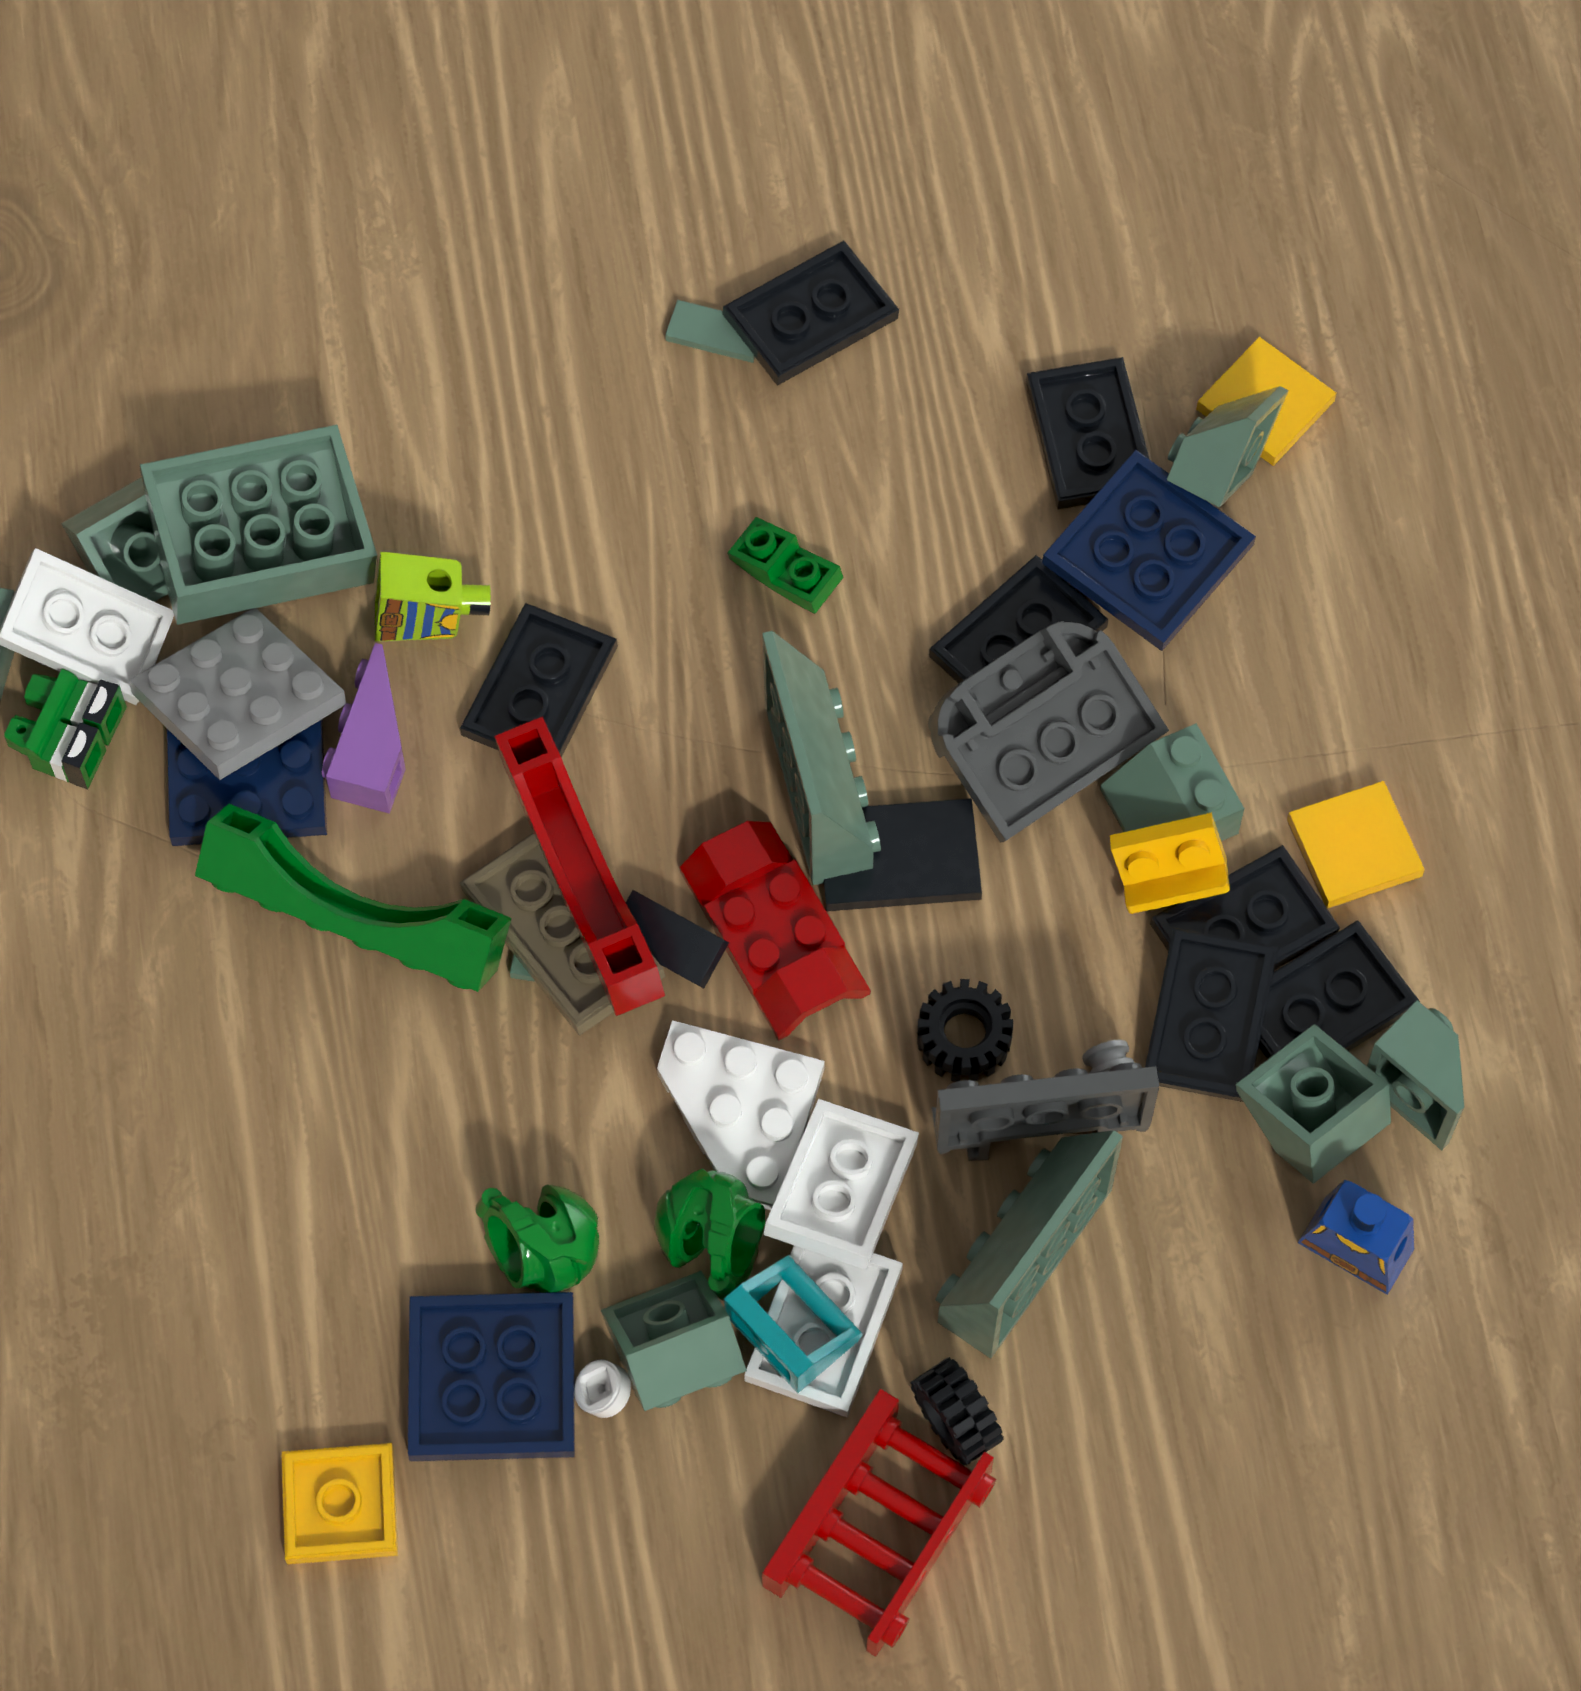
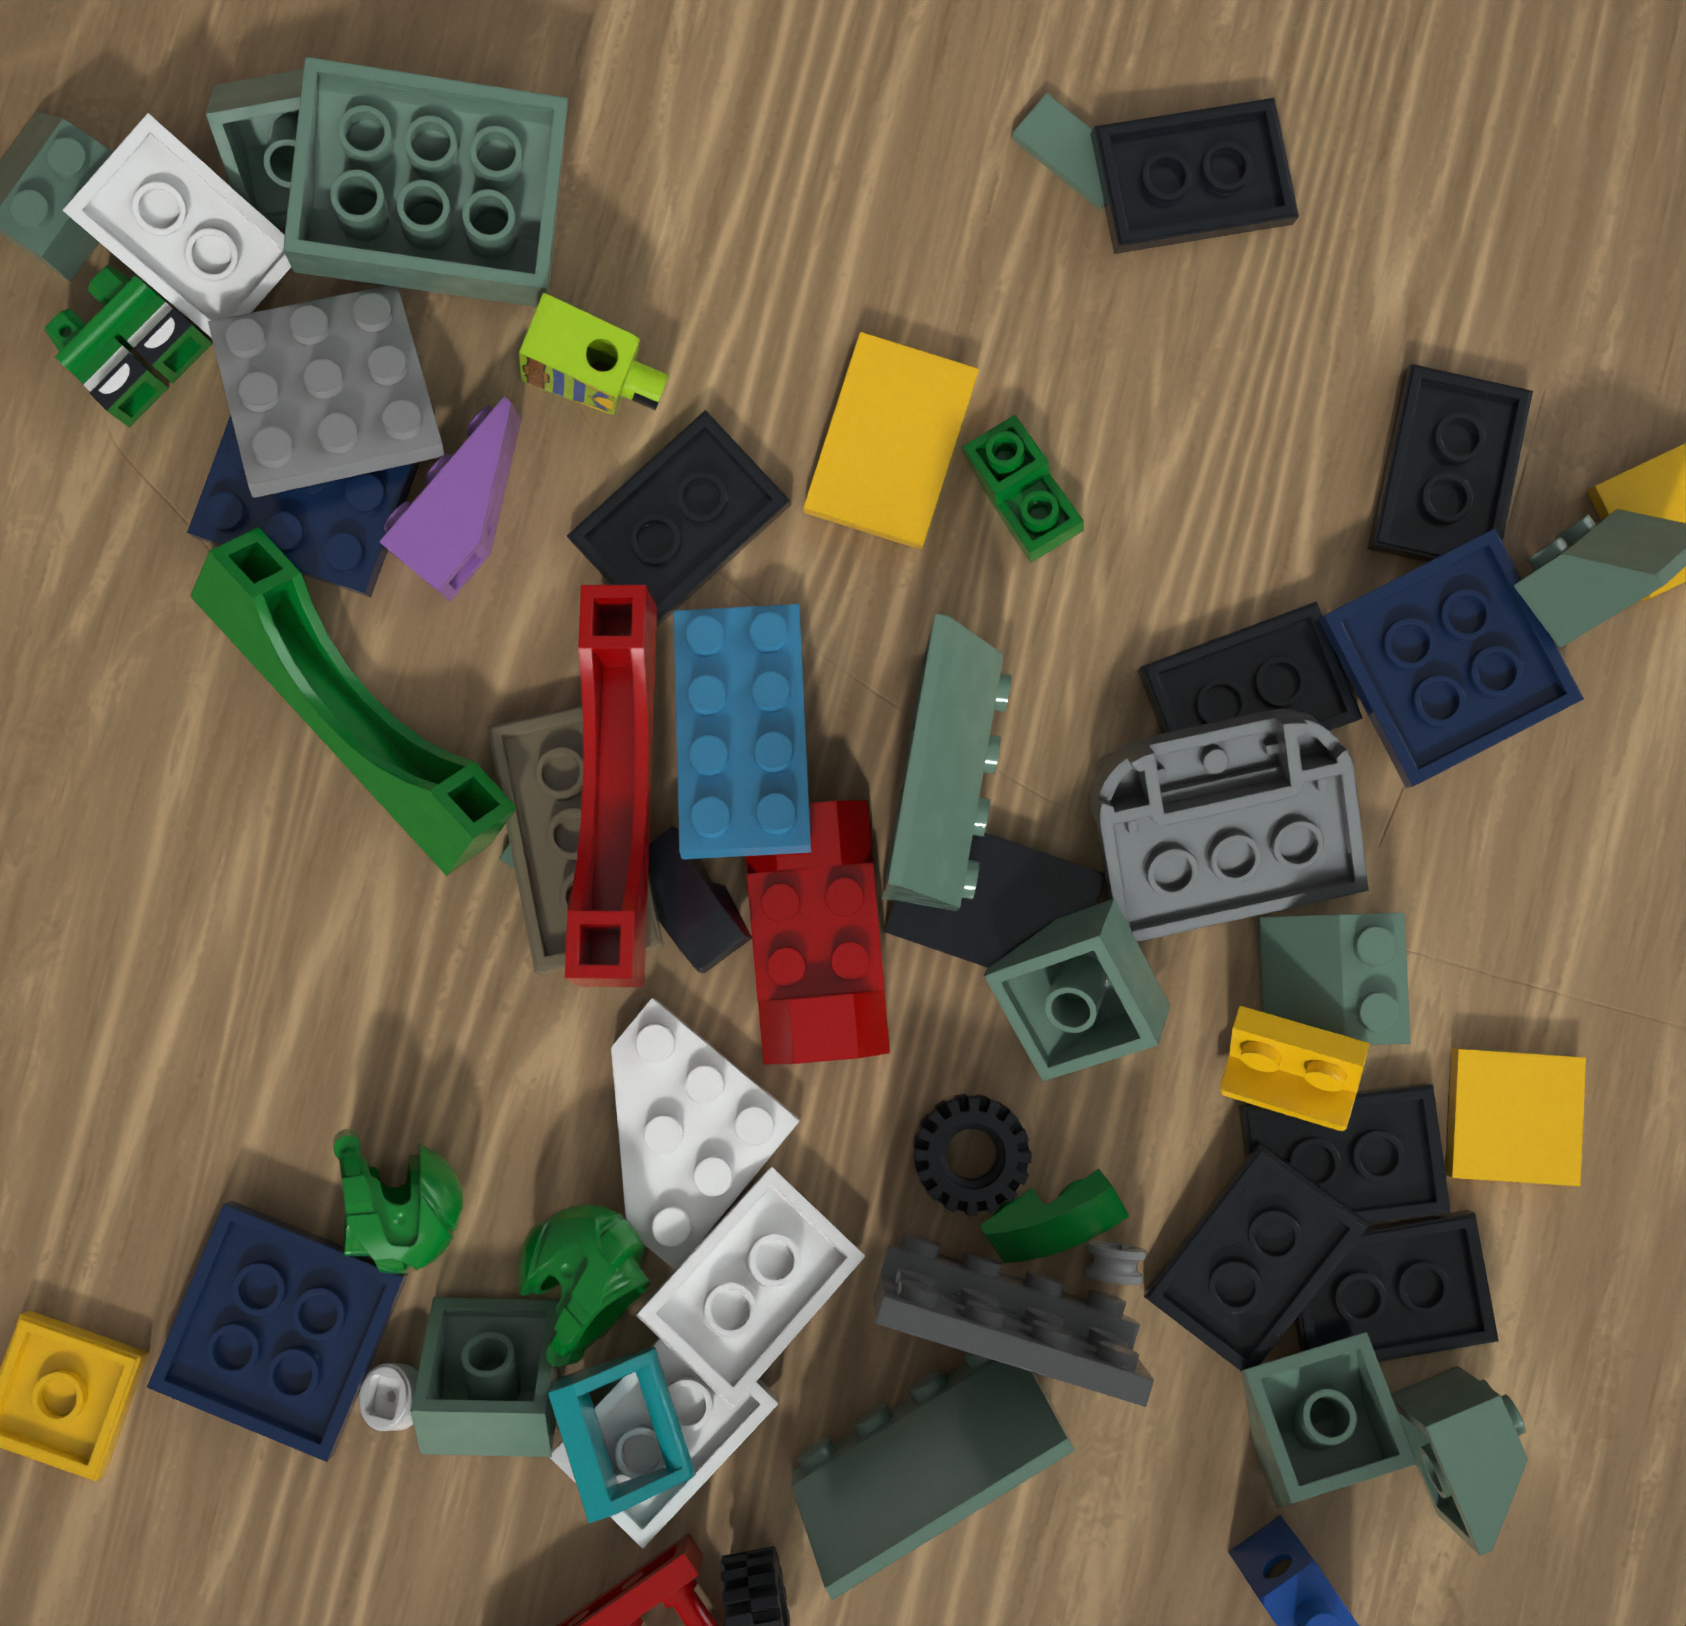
camera: 20 degrees right, 20 degrees up
none -> dark azure plate [673,604,812,859]
none -> yellow tile [803,332,979,550]
none -> green slope [979,1168,1130,1263]
none -> sand green slope [984,899,1171,1081]

